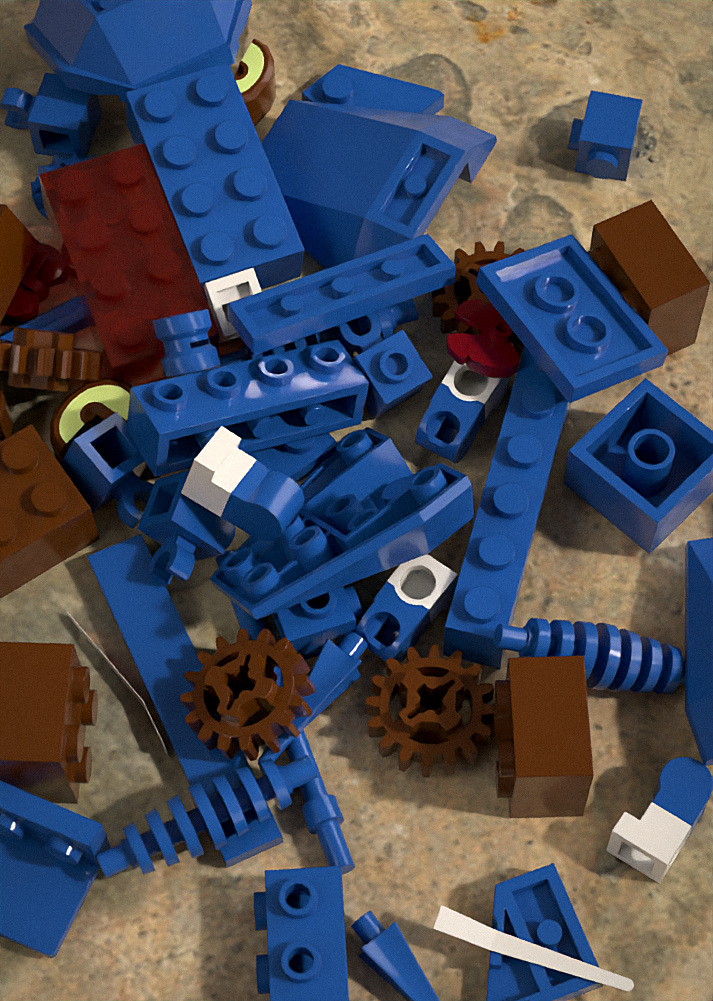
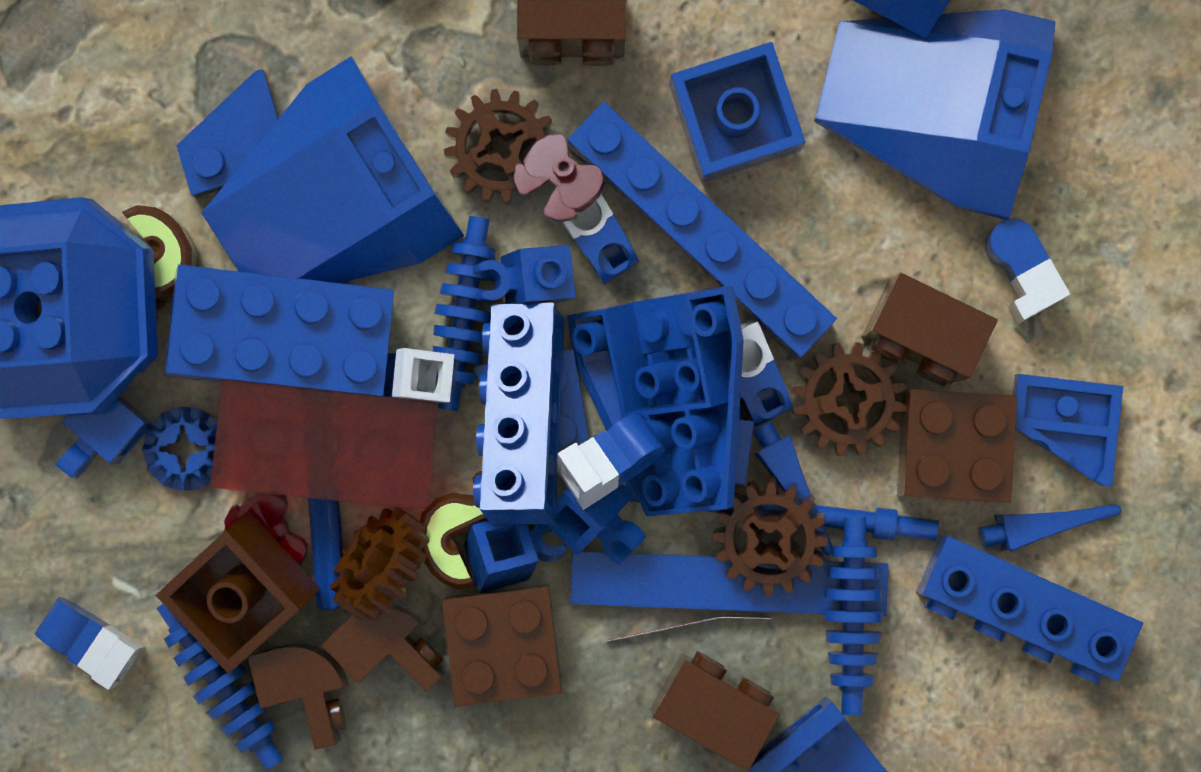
camera: 65 degrees left, 25 degrees up
blue wheel [152,309,221,377] -> none
blue plate [228,234,456,355] -> none
white sticker [433,905,634,991] -> none
blue plate [476,234,668,403] -> none
blue piece [493,618,685,694] -> none
none -> reddish brown brick [897,389,1017,503]

